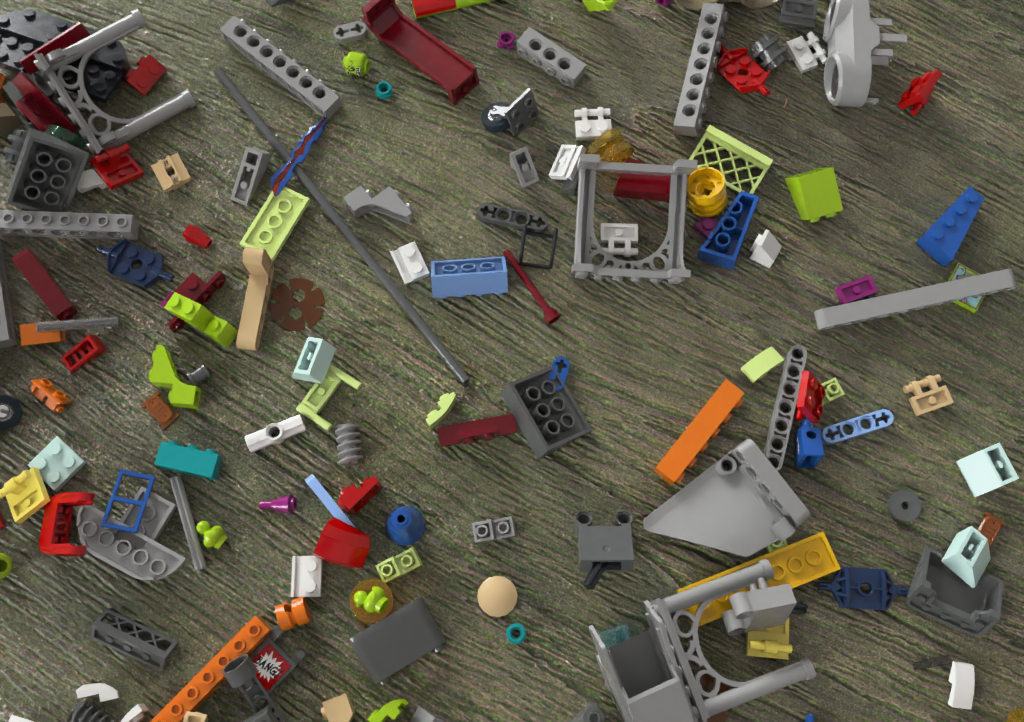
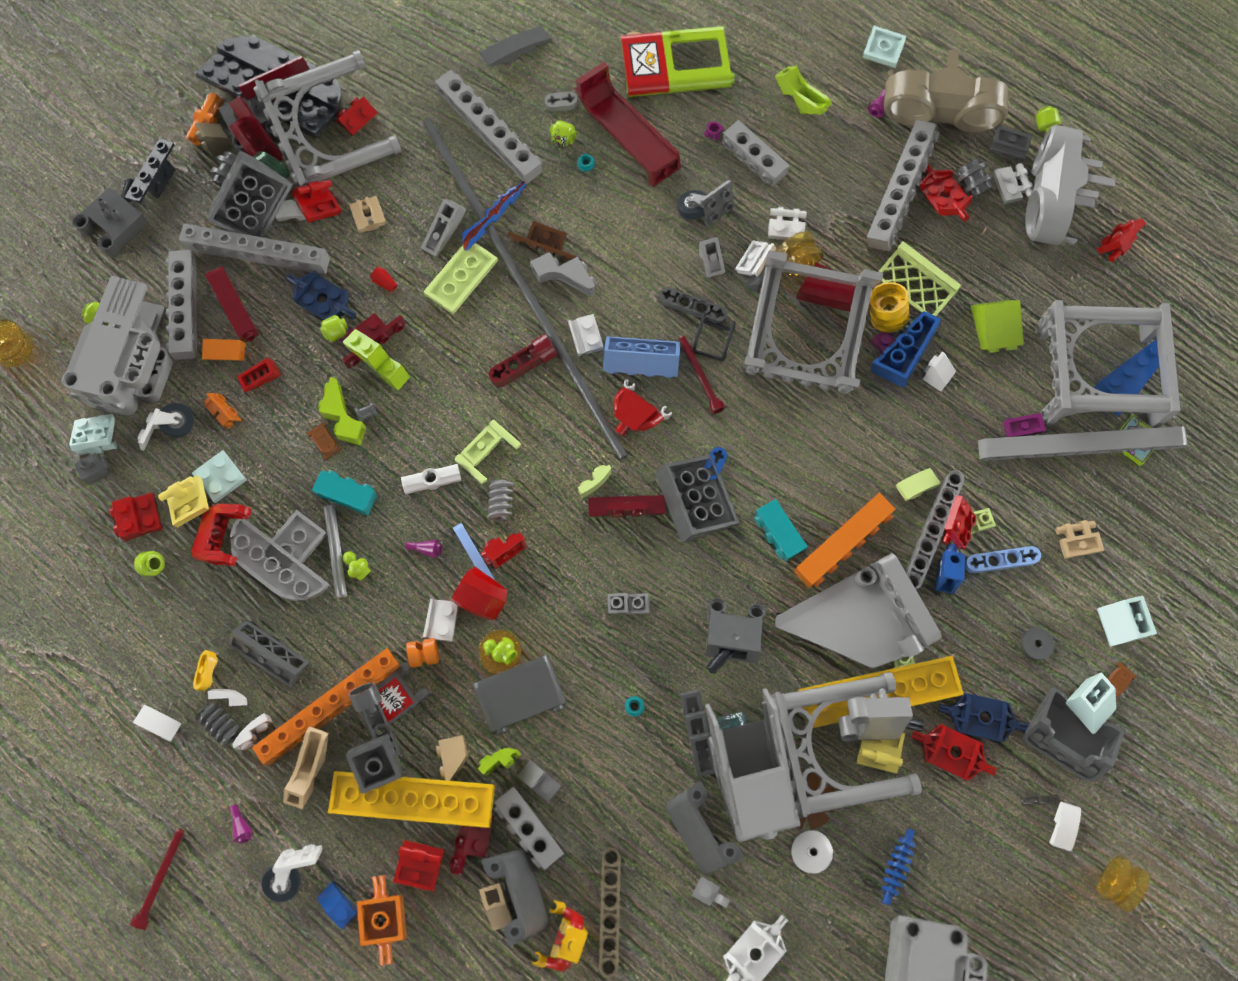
camera: 10 degrees right, 0 degrees up
light grey axle [36,316,119,333] -> none
blue window [101,469,156,534] -> none
tan beam [236,247,274,351] -> none
reddish brown piece [269,278,325,331] -> none
light aqua slope [292,337,336,384] -> none
yellowish green slope [375,547,423,584] -> none
blue cone [385,506,425,546] -> none
tan dish [477,576,518,617] -> none
white plate [600,223,638,257] -> none
none -> yellow plate [193,650,218,691]
none -> lime head [319,315,349,342]
none -> dark red beam [489,334,558,388]
none -> reddish brown bracket [507,221,578,261]
none -> red torso [613,379,672,436]
none -> dark grey slope [679,689,715,777]
none -> teal brick [754,499,808,563]
none -> red plate [910,724,997,781]
none -> light grey arch [1035,300,1180,428]

